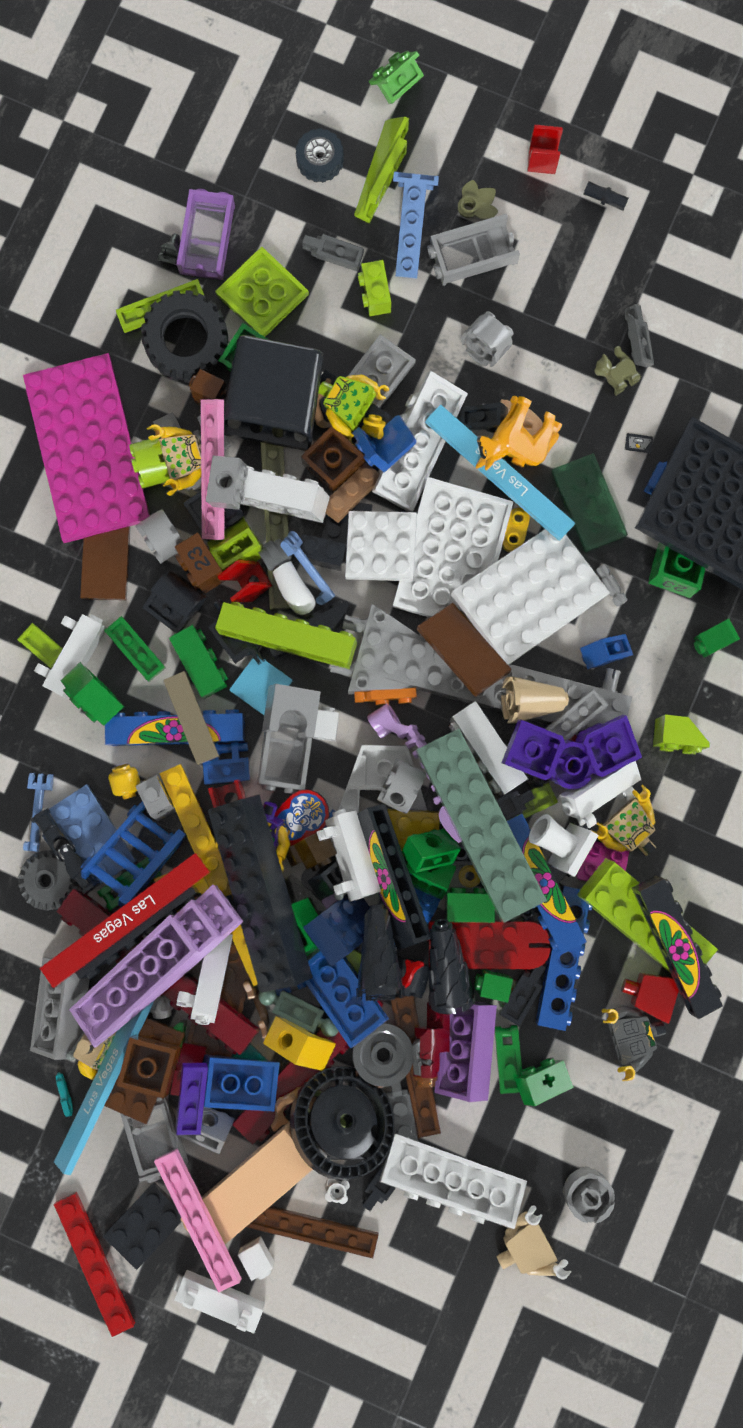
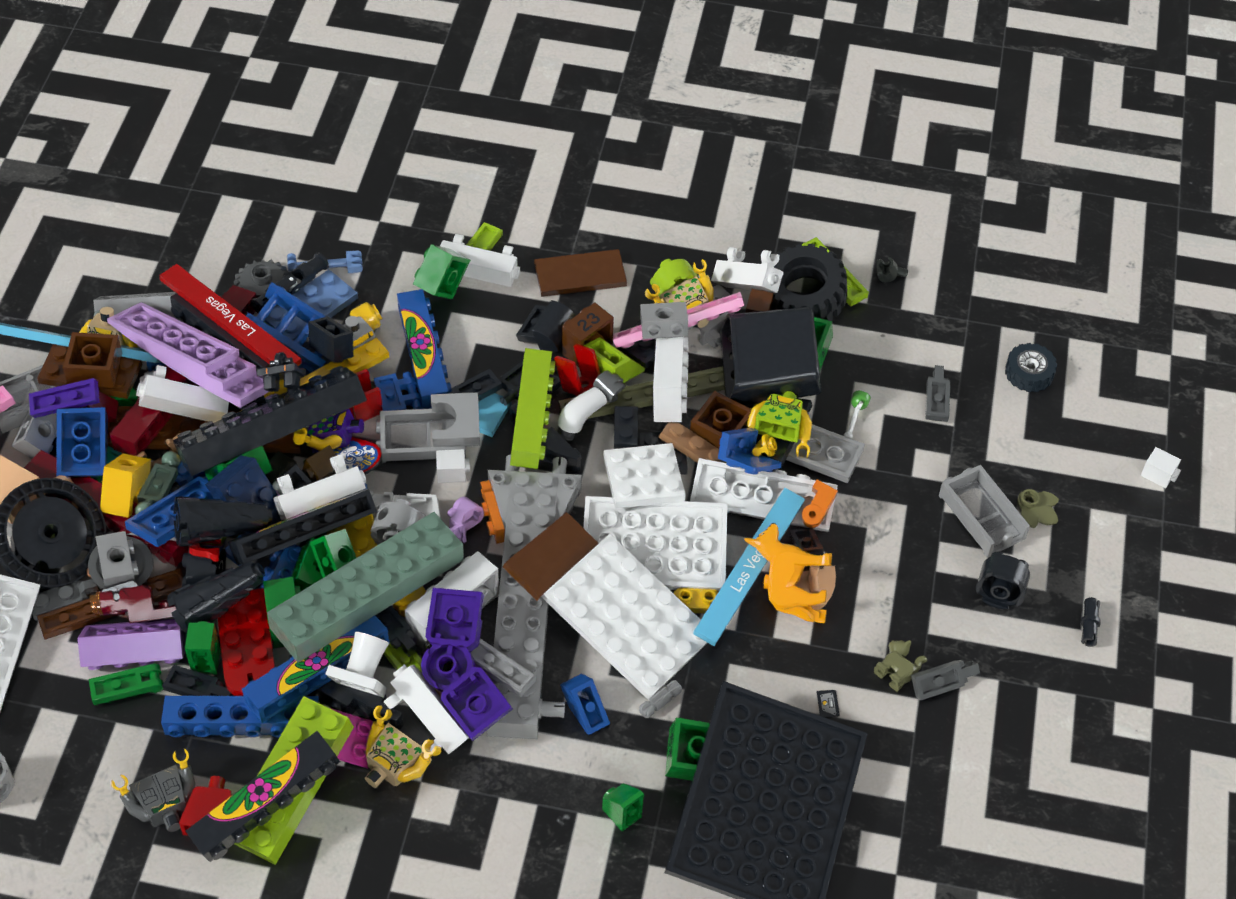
camera: 75 degrees right, 30 degrees down
dark pink plate [23,353,150,543] -> none
teal piece [56,1072,73,1117] -> none
green plate [104,616,166,682] -> none
light grey brick [135,509,183,564] -> none
dark tan tile [163,671,220,765] -> none
green brick [169,625,228,699] -> none
door [177,189,235,280] -> none
lime plate [215,247,309,337] -> none
medium blue hinge [280,531,335,605] -> none
lime wedge [354,117,409,223] -> none
lime brick [358,260,391,316] -> none
bright green bracket [368,51,424,104] -> none
medium blue bracket [393,172,439,278] -> none
light grey brick [461,311,514,367] -> none
tan cone [501,677,569,724] -> none
brick [514,1057,574,1106] -> none
red piece [527,125,563,174] -> none
clear green plate [551,453,628,553] -> none
lime slope [653,715,710,754] -> none
none -> light grey brick [96,531,139,588]
none -> black hips [257,352,306,392]
none -> black brick [308,316,354,363]
none -> black hinge [449,369,502,401]
none -> white brick [711,247,783,293]
none -> orange leg [802,480,838,528]
none -> hinge [844,390,871,439]
none -> black brick [976,552,1030,609]
none -> white brick [1141,447,1181,488]

